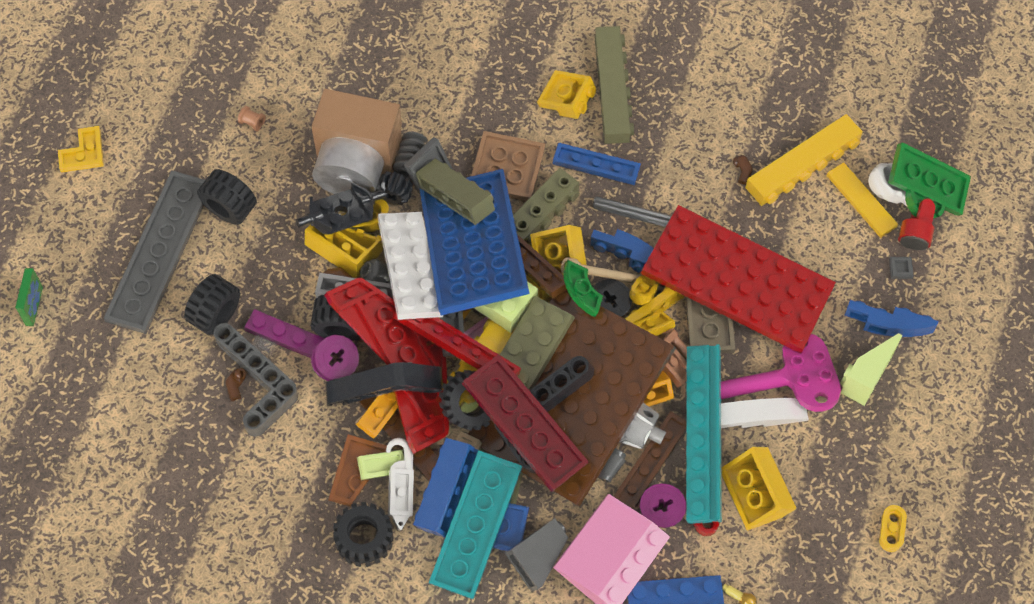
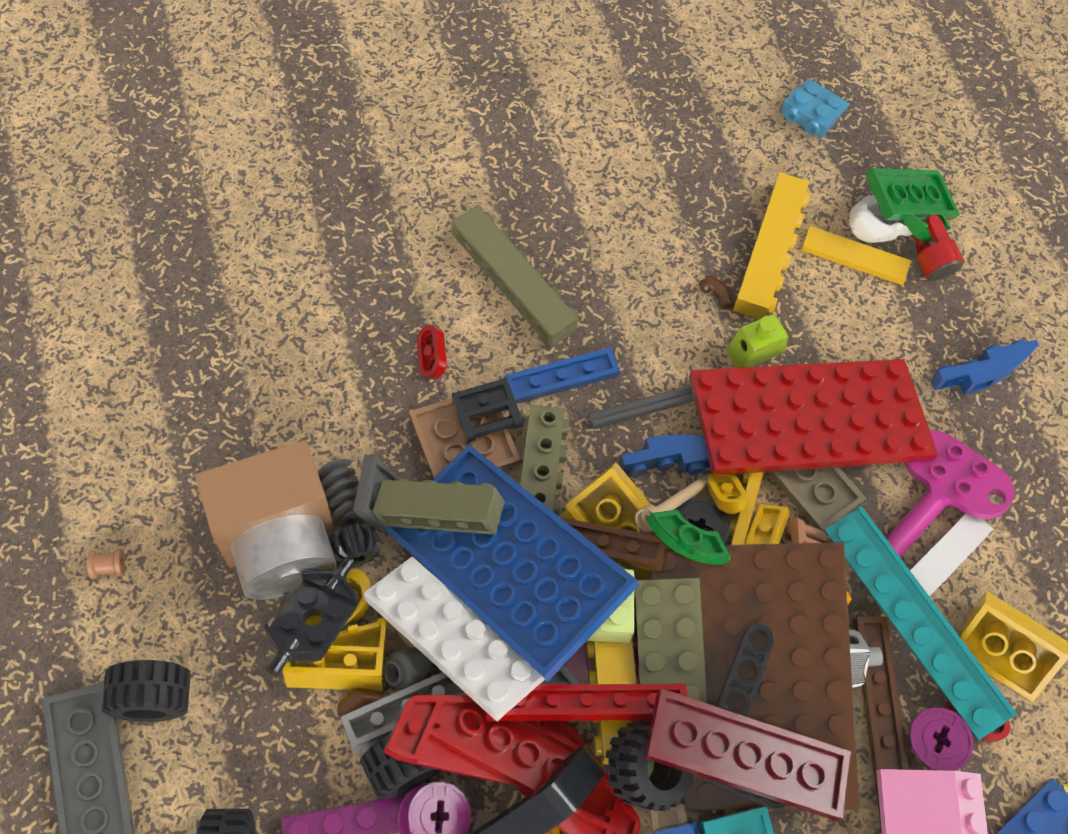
camera: 40 degrees left, 0 degrees up
yellow plate [537,70,596,119] -> none
yellowish green slope [840,333,903,406] -> none
dark grey tile [889,257,914,279] -> none
none -> red plate [417,325,447,380]
none -> black plate [451,378,523,444]
none -> lime torso [726,314,788,368]
none -> dark azure plate [780,78,850,138]

